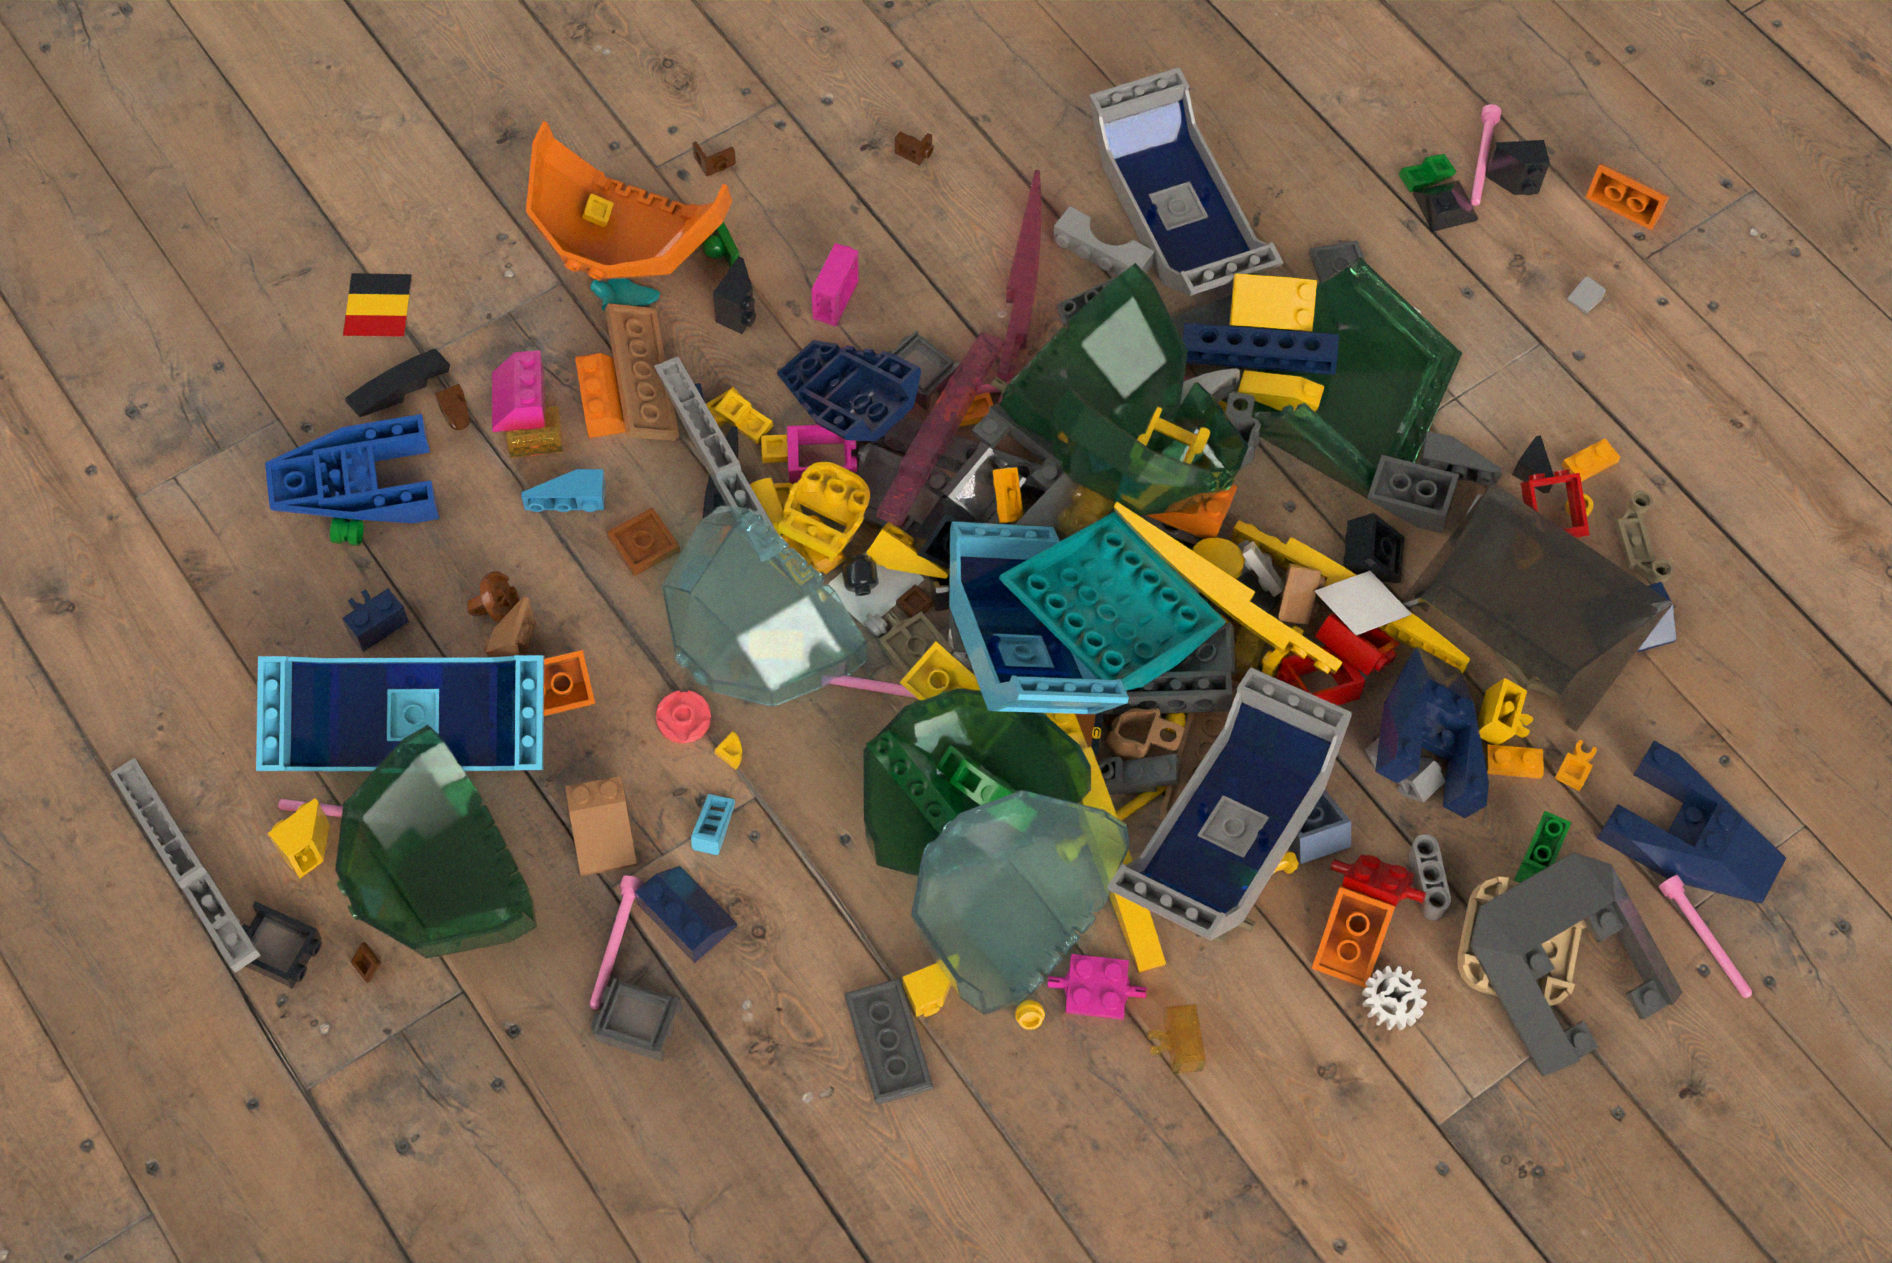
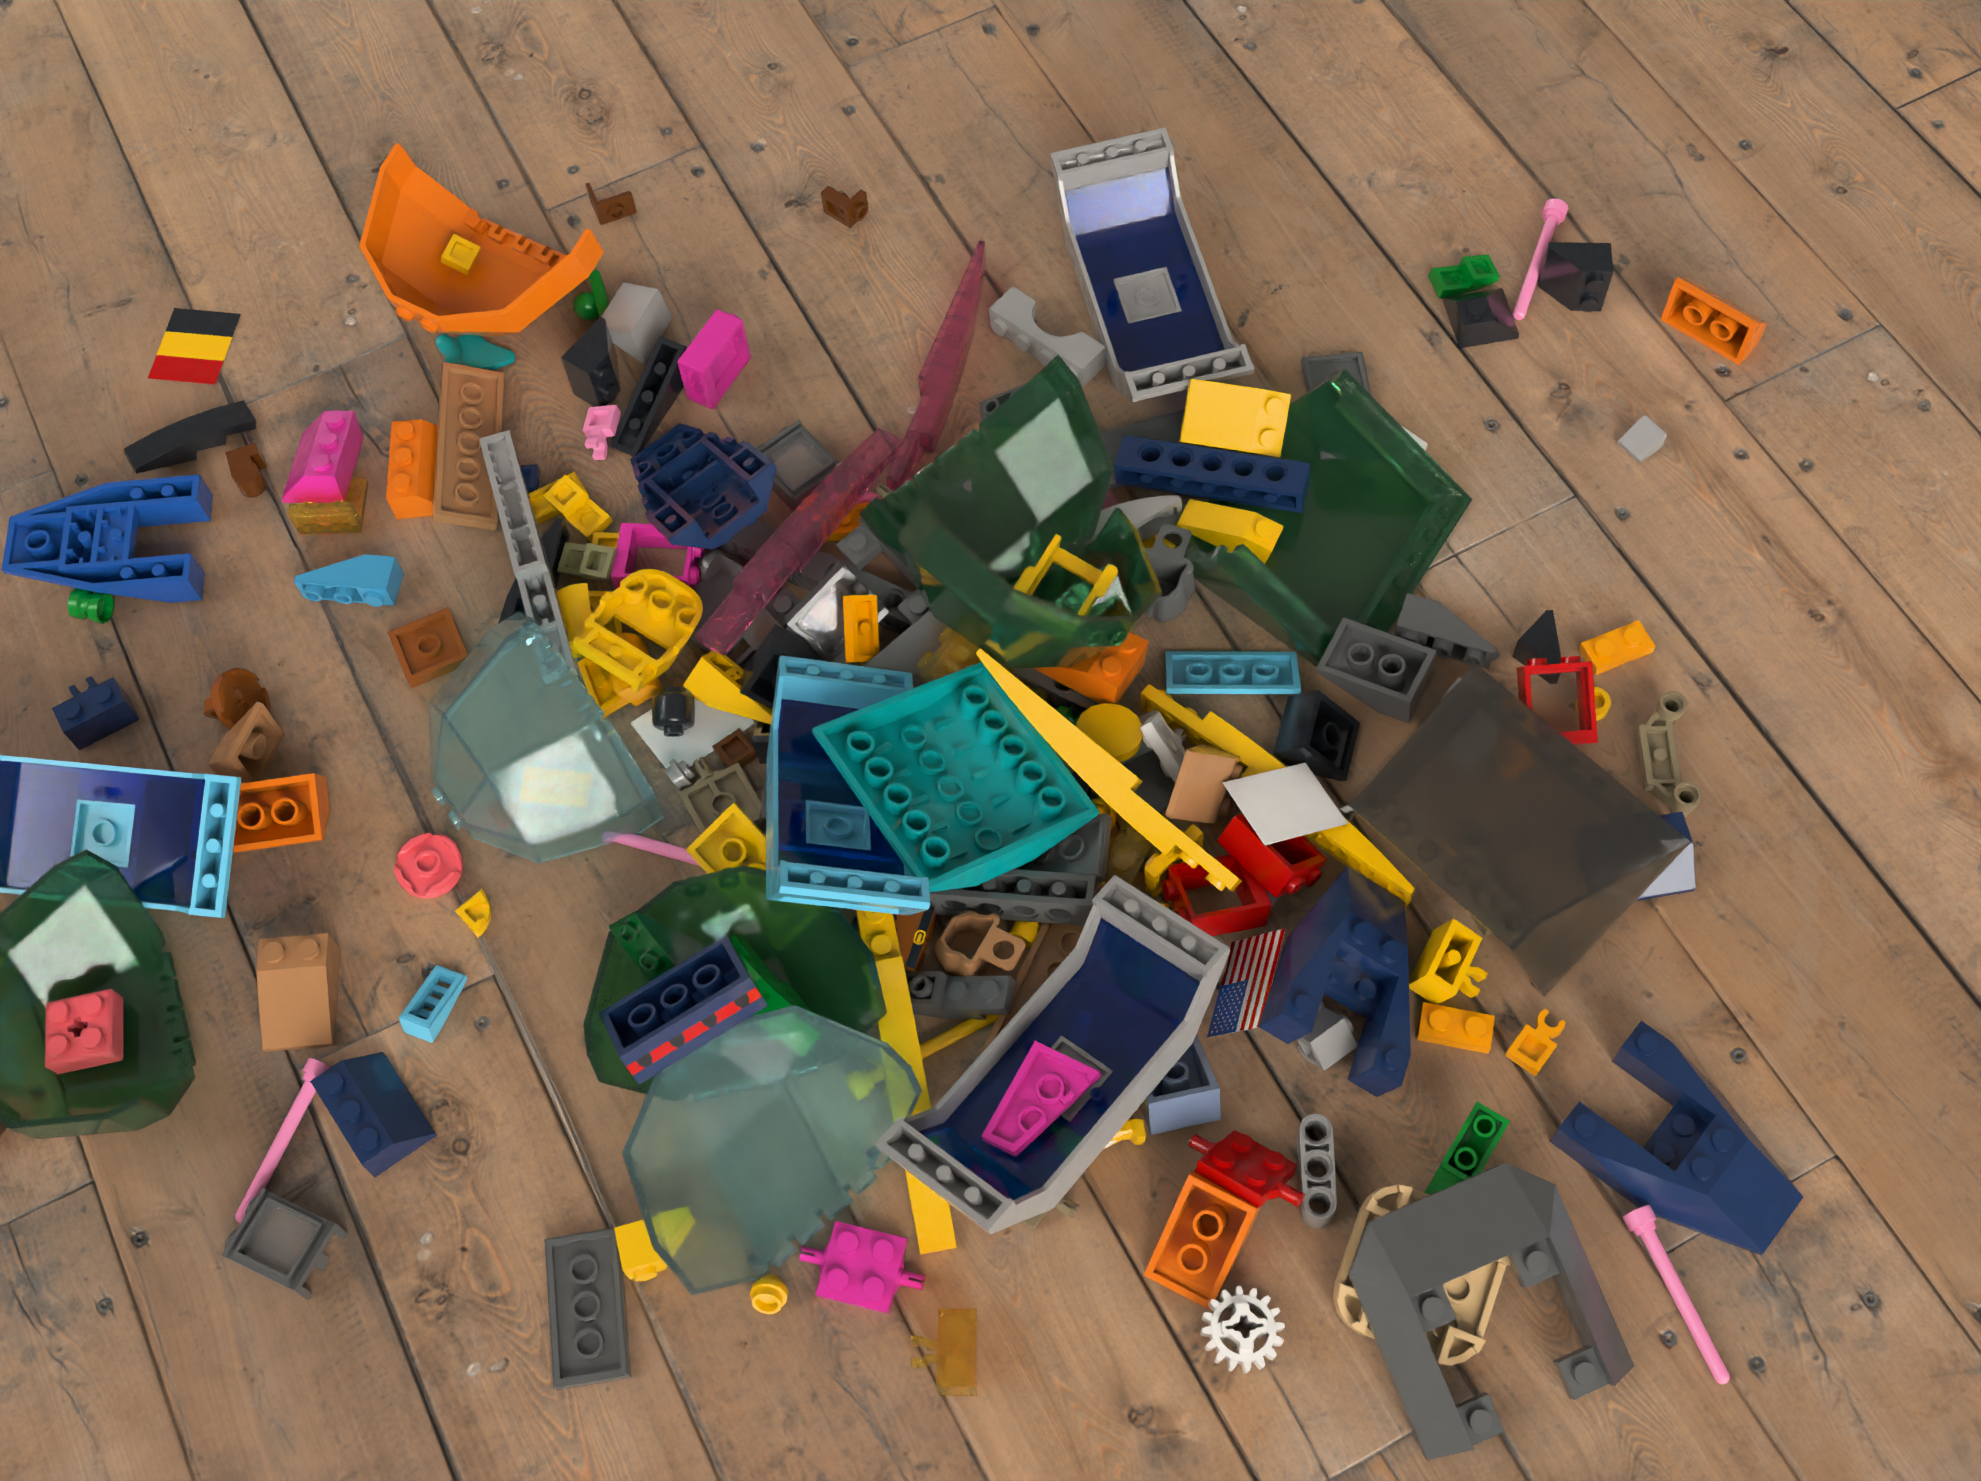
camera: 15 degrees right, 0 degrees up
none -> coral brick [45,989,123,1074]
none -> olive slope [557,542,617,580]
none -> bright pink plate [582,405,621,460]
none -> dark blue brick [599,935,768,1085]
none -> light grey slope [601,282,673,364]
none -> black slope [609,336,687,457]
none -> dark pink wing [981,1041,1101,1157]
none -> medium azure slope [1165,651,1301,694]
none -> sticker [1207,928,1286,1038]

